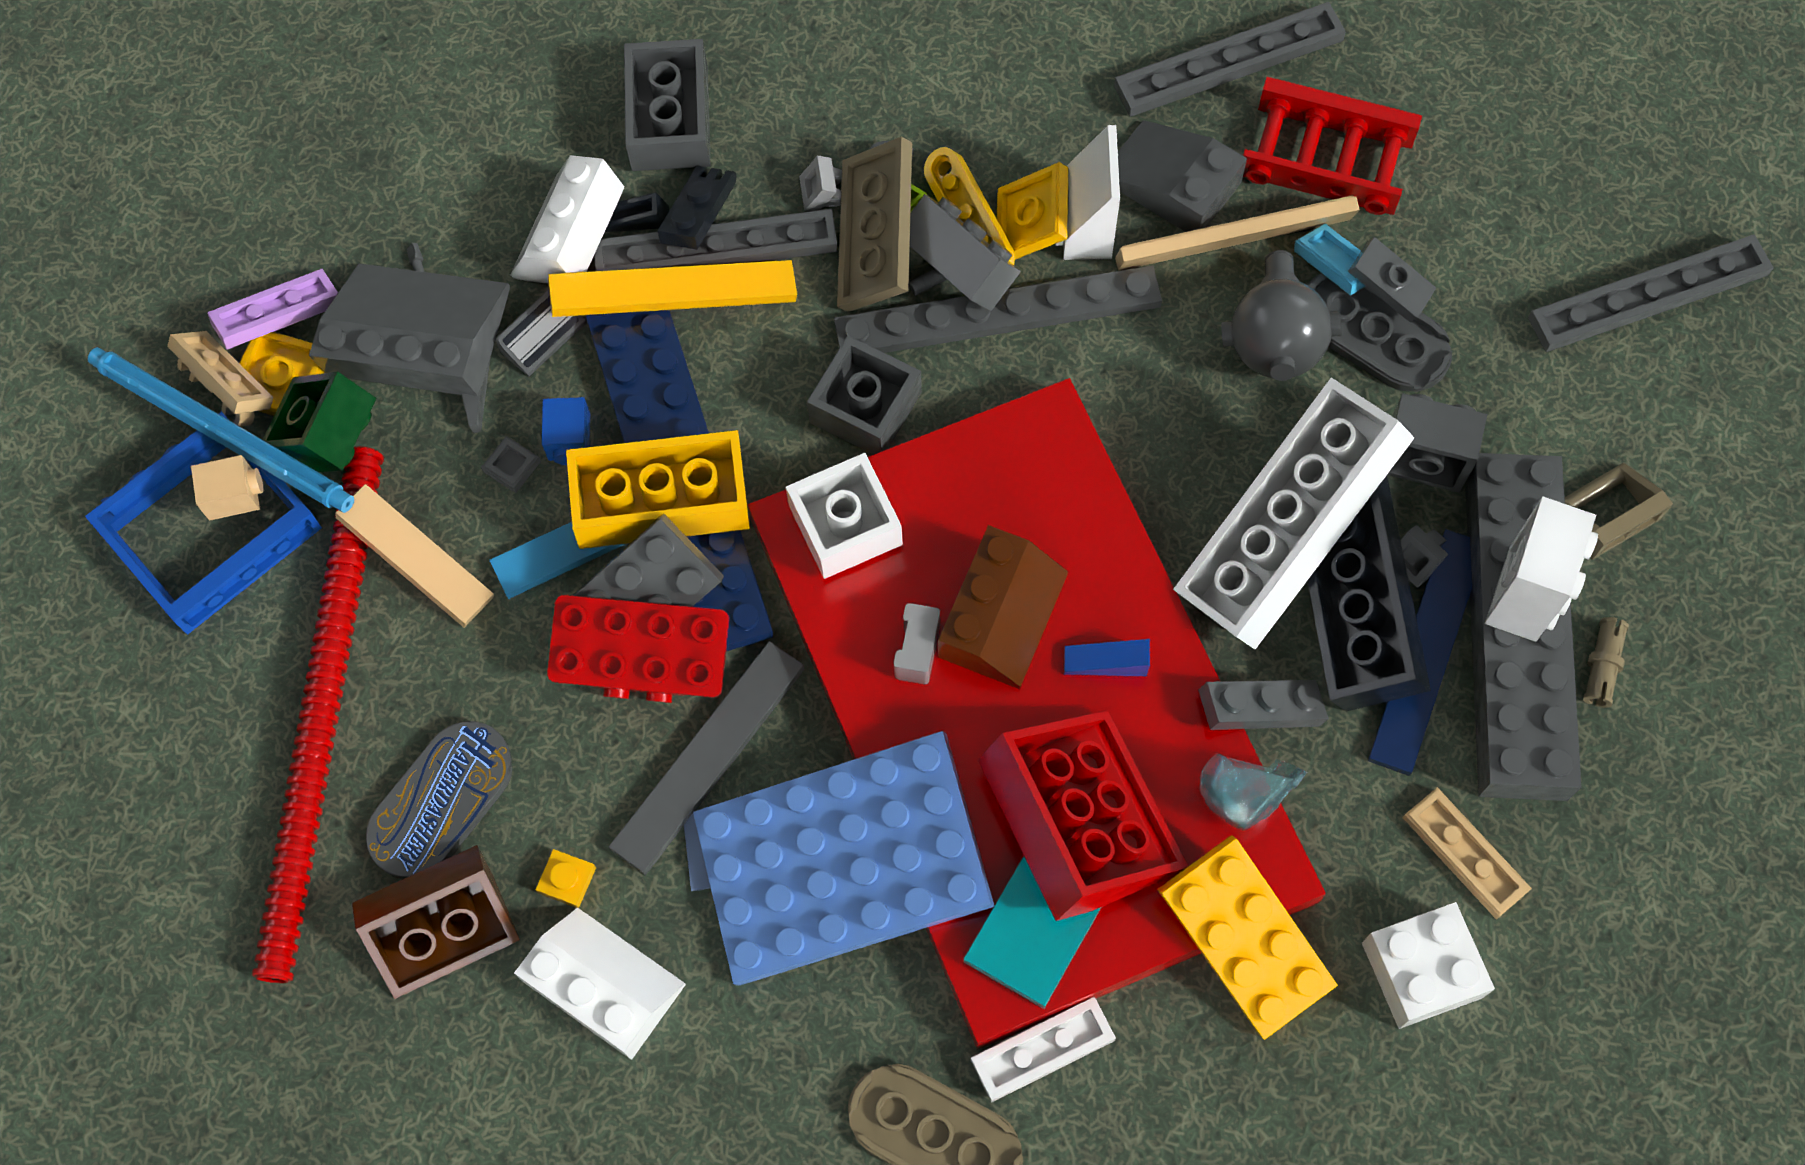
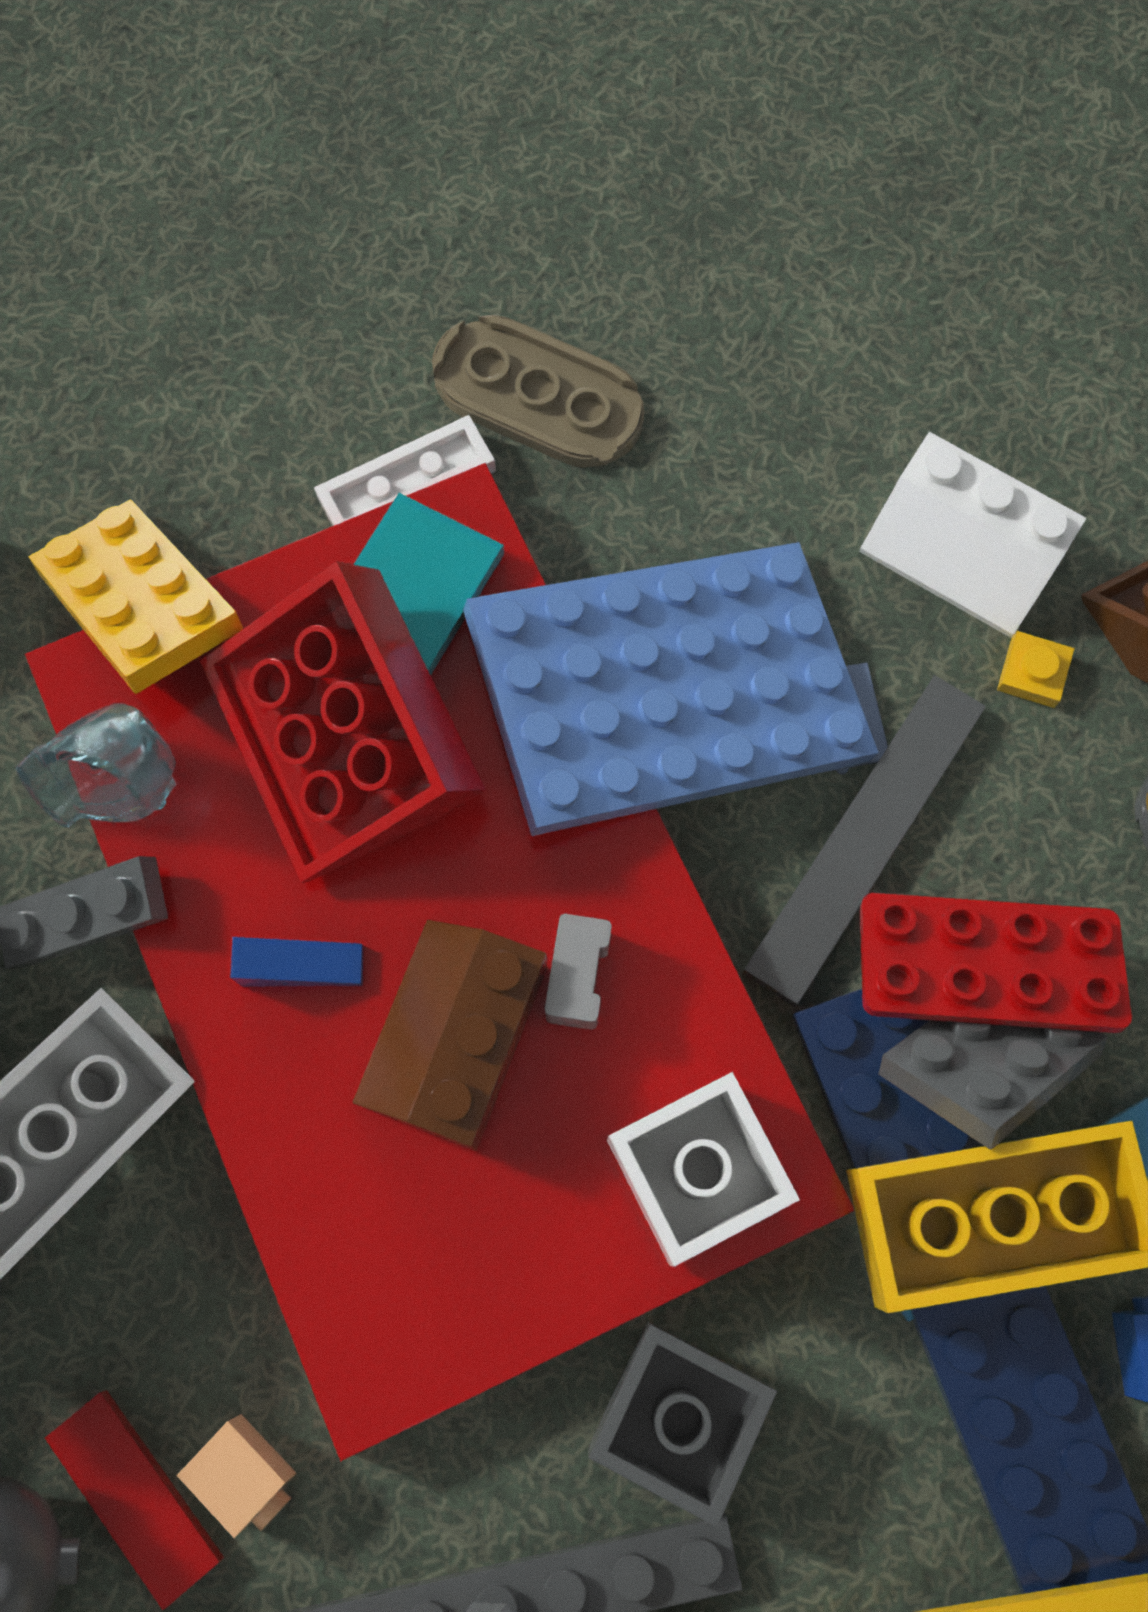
camera: 175 degrees right, 5 degrees up
none -> red tile [44,1390,225,1610]
none -> light nougat brick [177,1414,297,1538]

